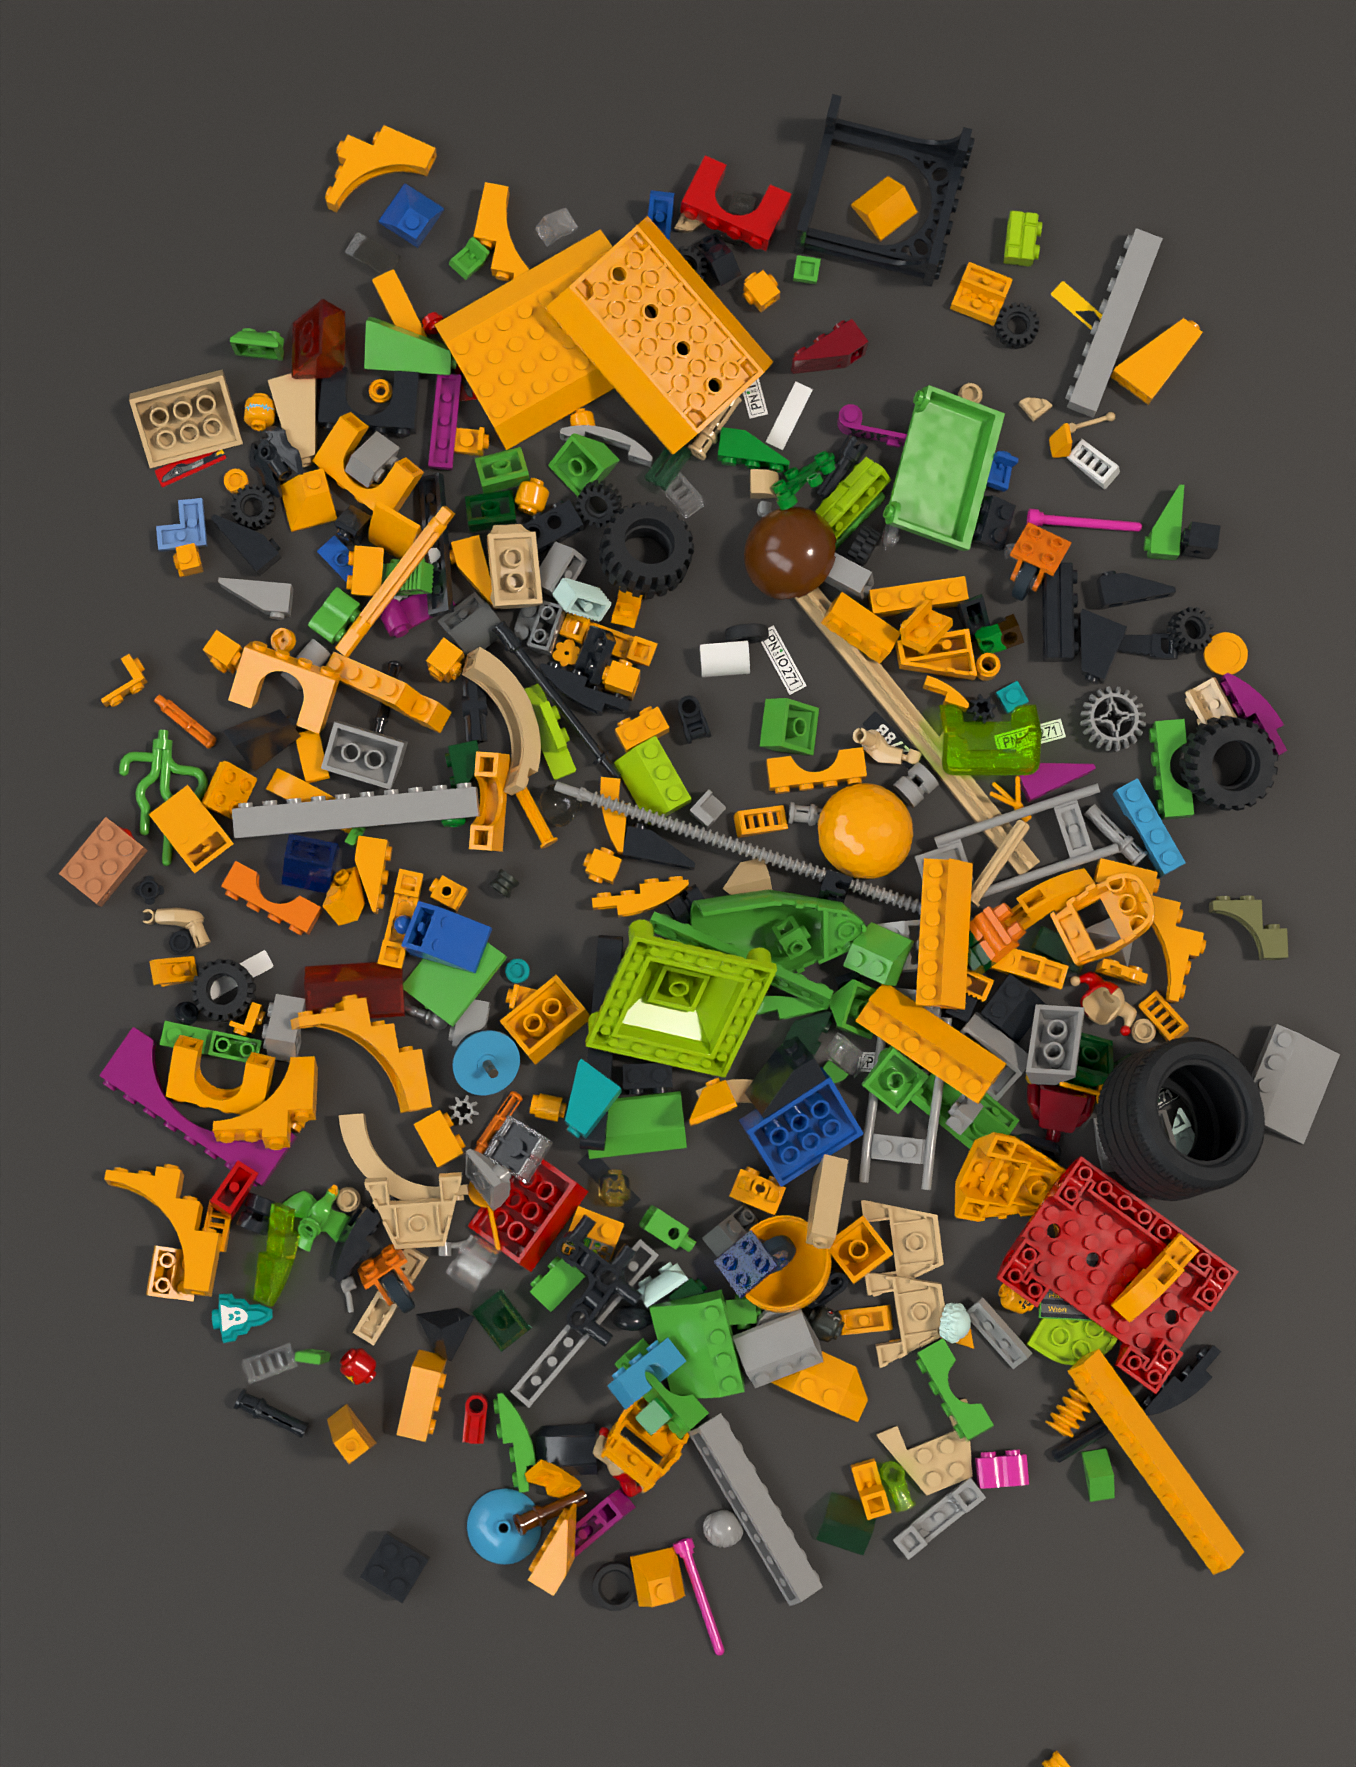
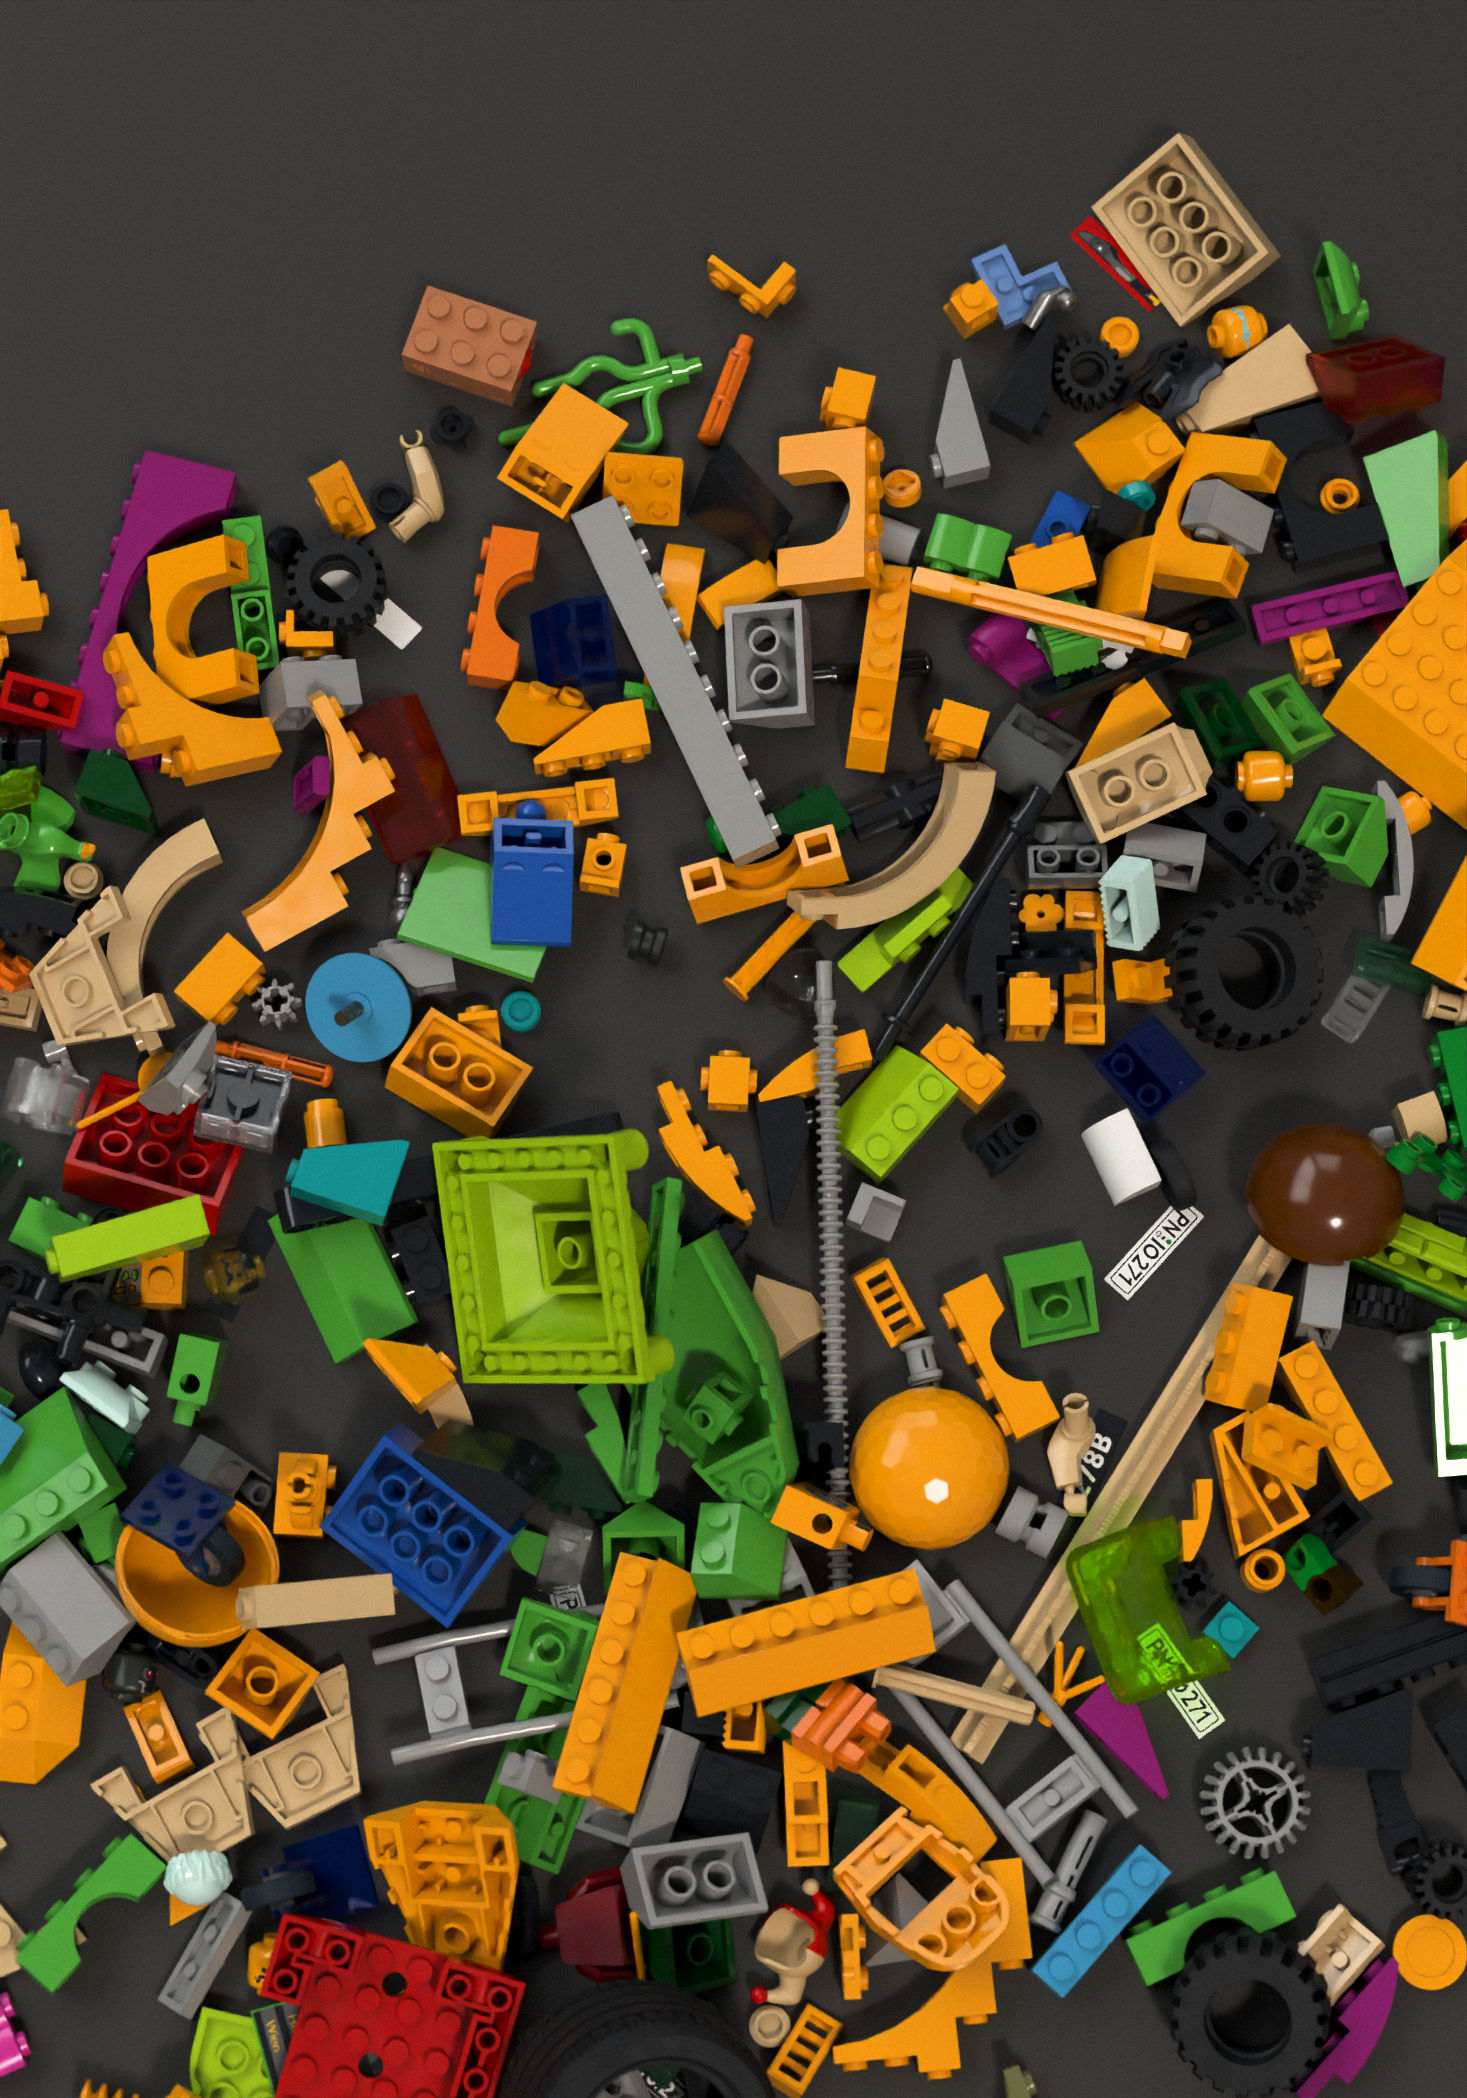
camera: 70 degrees right, 5 degrees down
none -> lime slope [44,1194,210,1283]
none -> dark green slope [74,748,160,837]
none -> clear blue plate [241,1825,380,1920]
none -> magenta plate [293,756,330,814]
none -> light orange torso [770,1482,874,1551]
none -> flat silver arm [1021,285,1077,331]
none -> clear blue slope [1093,1014,1206,1125]
none -> teal tile [1116,481,1156,511]

